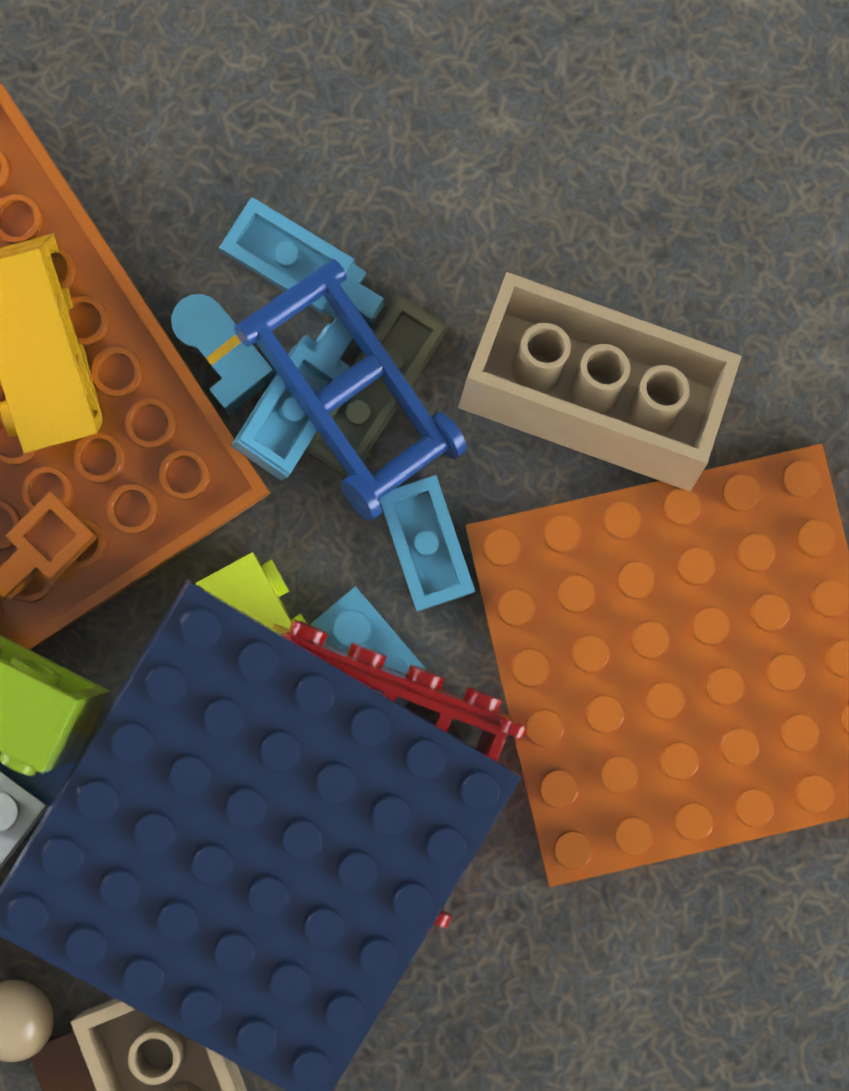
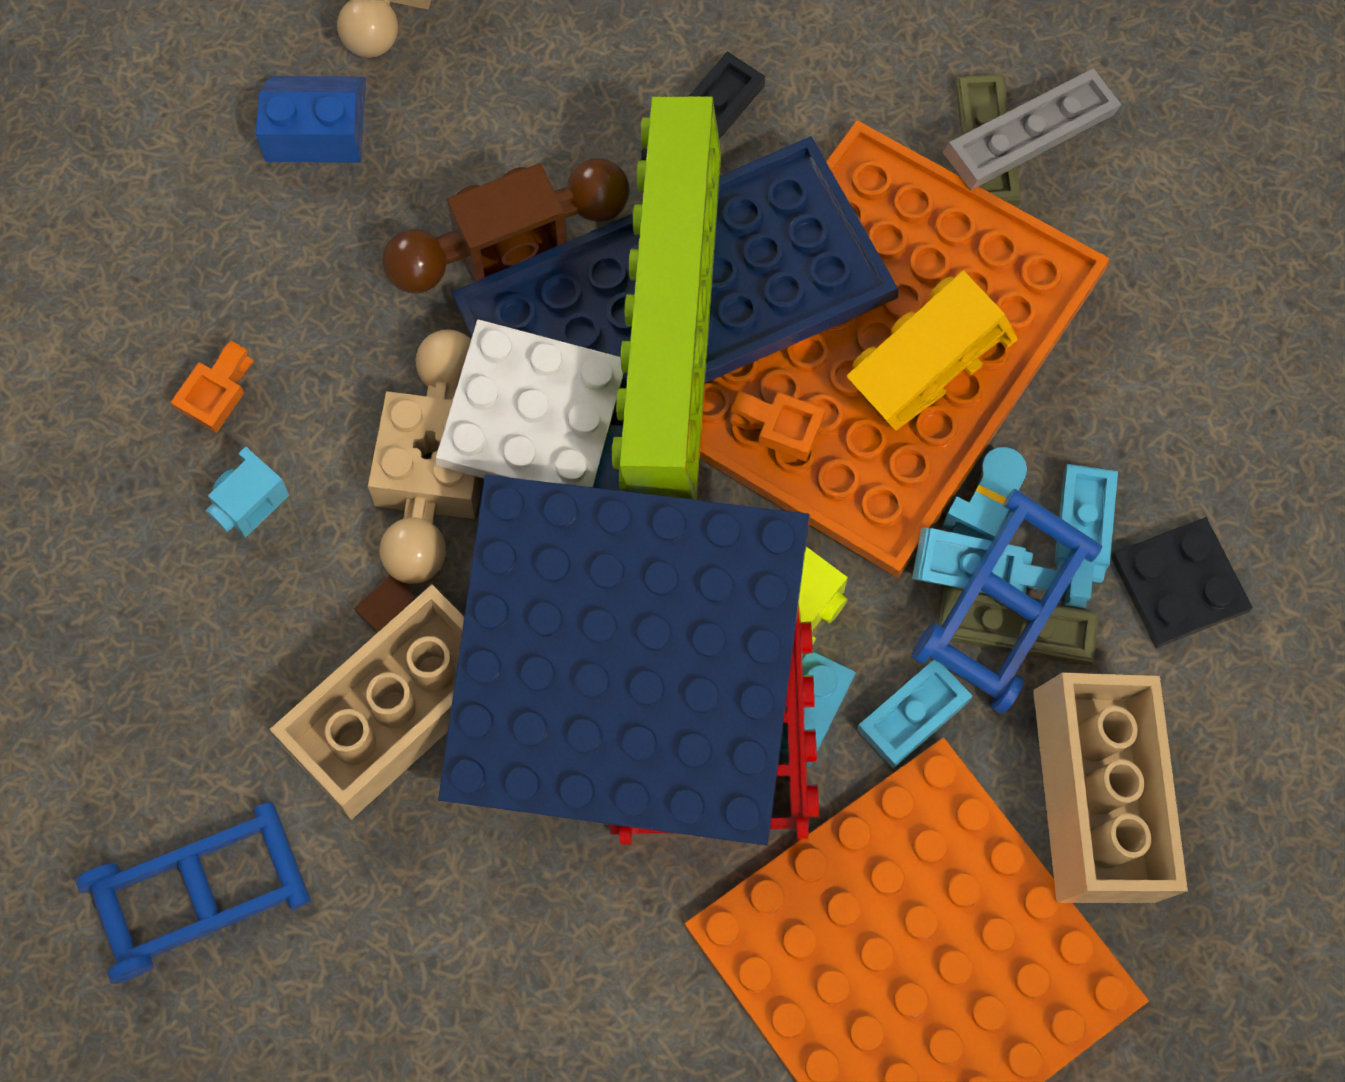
camera: 70 degrees right, 15 degrees down
none -> black plate [1111,517,1253,648]

